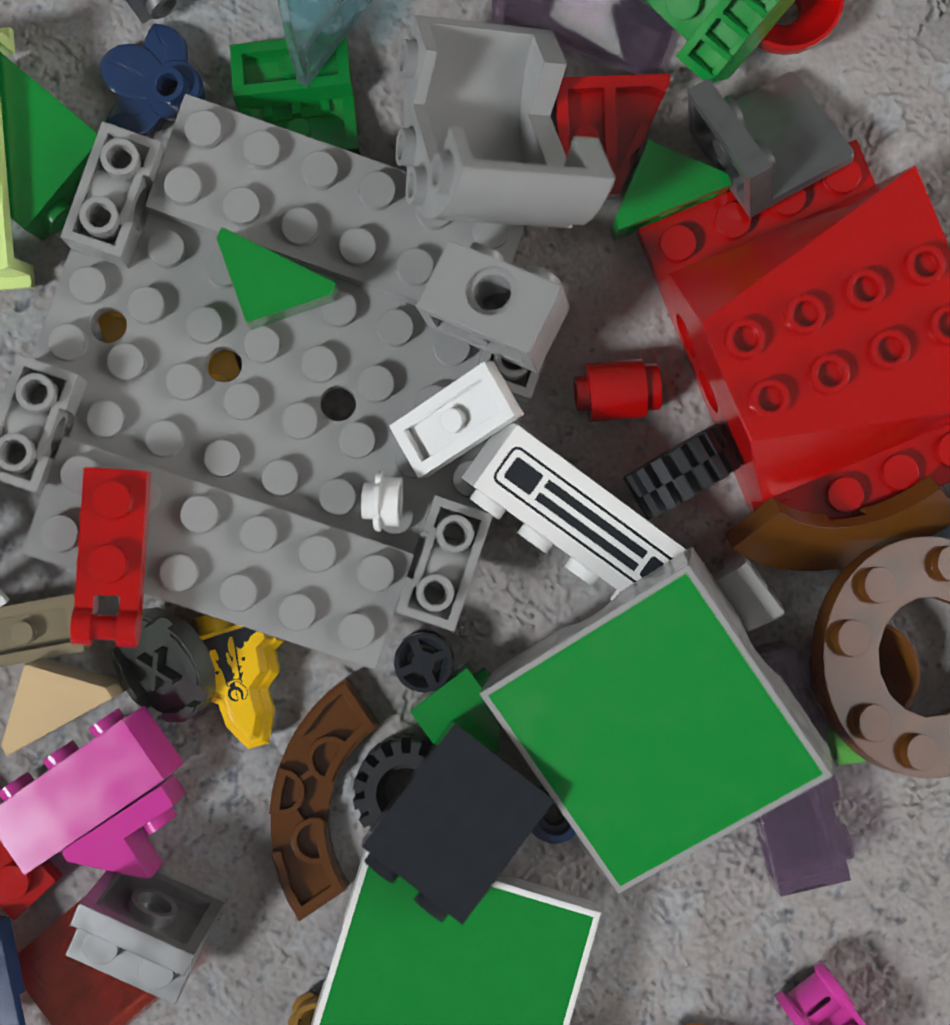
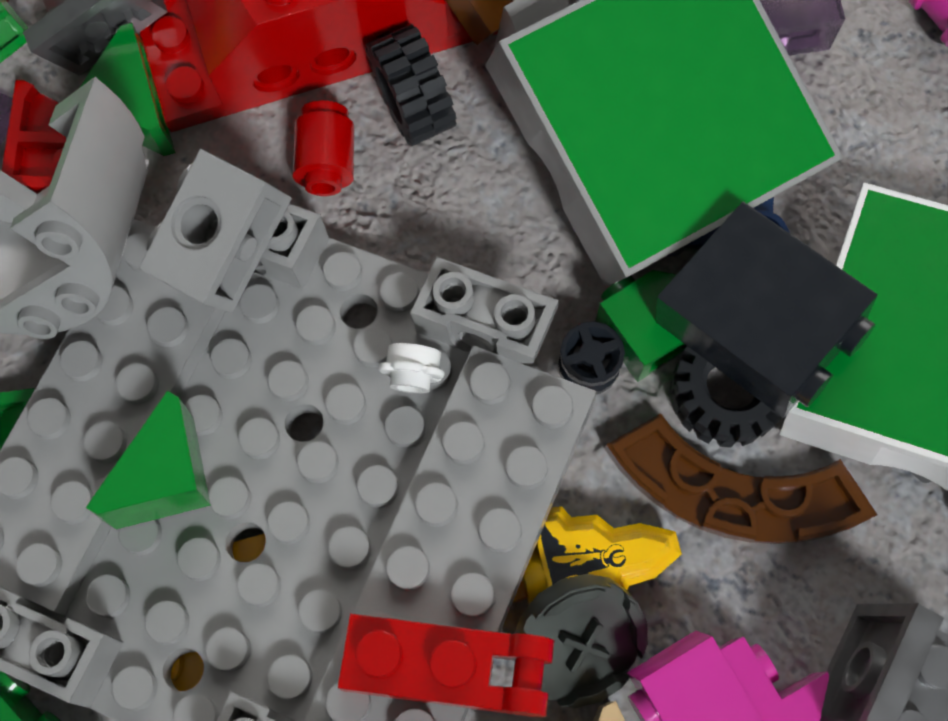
camera: 80 degrees left, 15 degrees down
white plate [389,361,524,479] -> none
white brick [461,423,705,600] -> none

